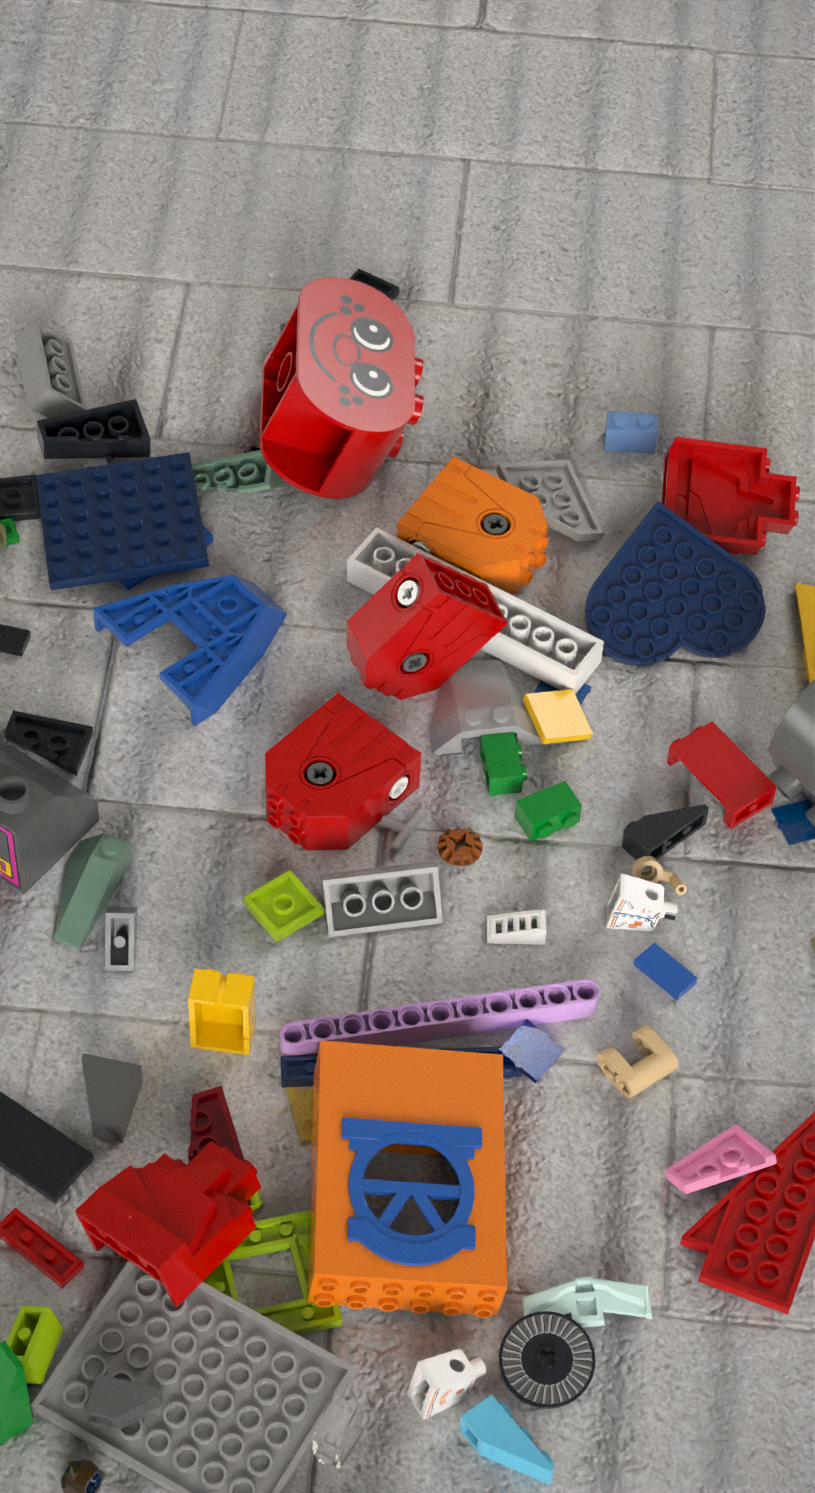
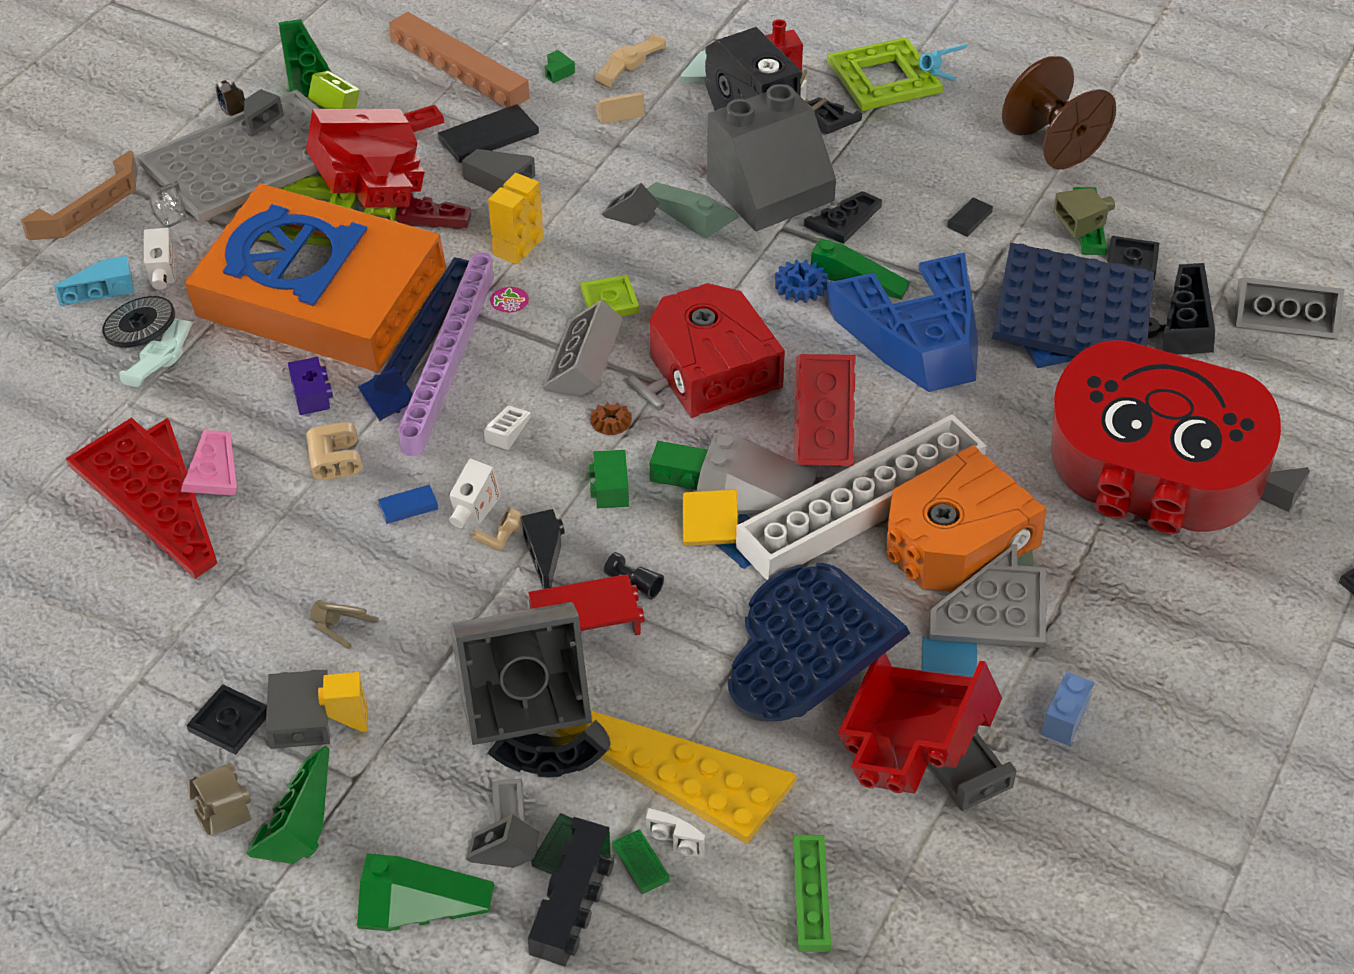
camera: 115 degrees right, 5 degrees down
none -> dark purple brick [288,357,333,415]
none -> sticker [490,287,529,313]
none -> black piece [604,552,664,600]
none -> blue gear [775,260,828,303]
none -> green wedge [811,238,910,300]
none -> dark azure sticker [922,637,977,677]

